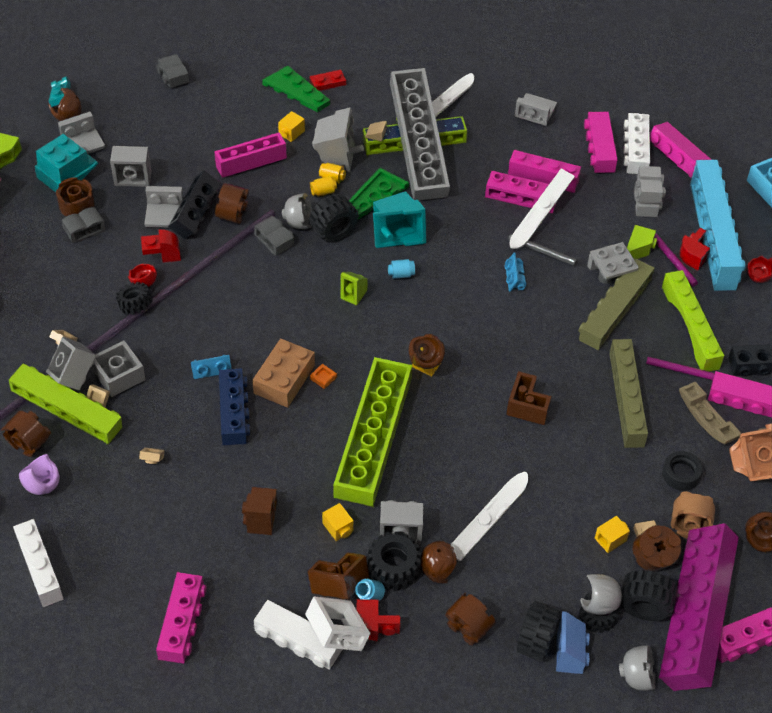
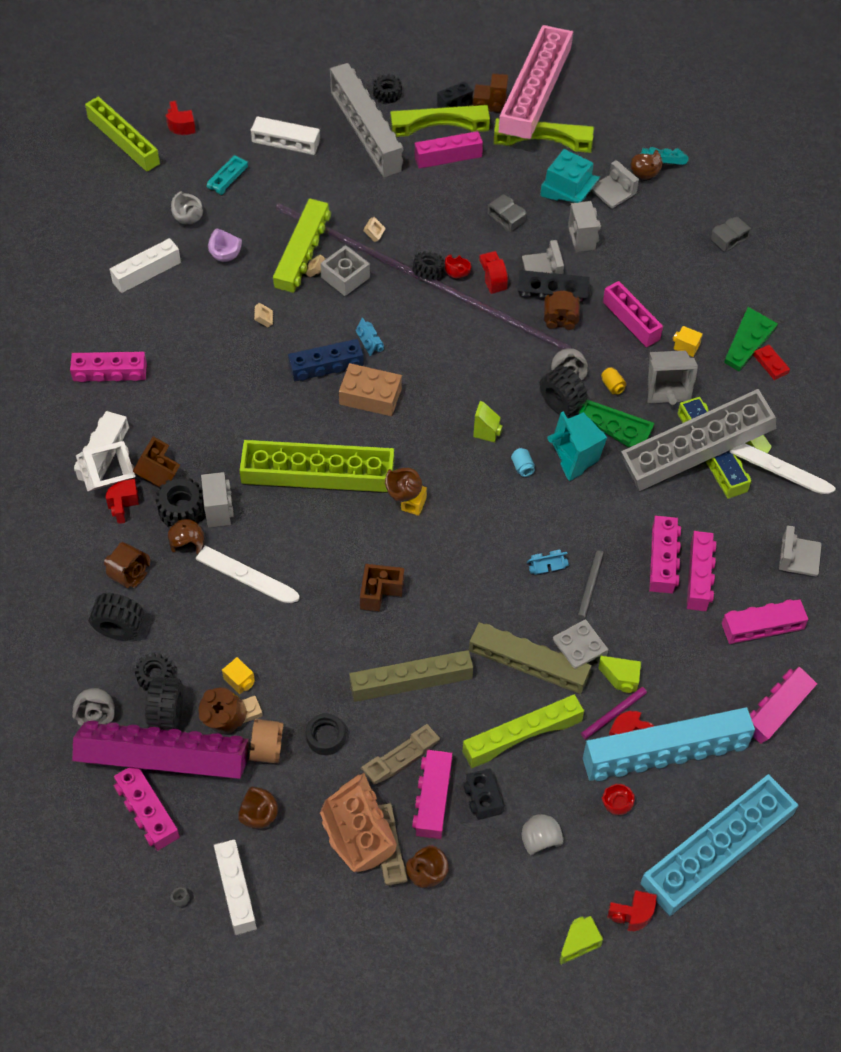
camera: 80 degrees right, 5 degrees up
reddish brown brick [1,411,51,457] -> none
light grey hinge [46,337,95,390] -> none
reddish brown brick [56,177,95,216] -> none
reddish brown brick [242,487,277,535] -> none
dark grey brick [254,216,294,256] -> none
orange tile [310,364,337,389] -> none
yellow brick [319,162,346,183] -> none
yellow brick [322,503,353,541] -> none
medium azure brick [355,579,385,601] -> none
tan slope [365,121,387,141] -> none
white piece [509,169,575,249] -> none
medium blue slope [556,612,589,674] -> none
light grey piece [580,574,622,615] -> none
white brick [623,113,650,174] -> none
light grey brick [634,166,665,217] -> none
magenta bar [646,357,715,380] -> none

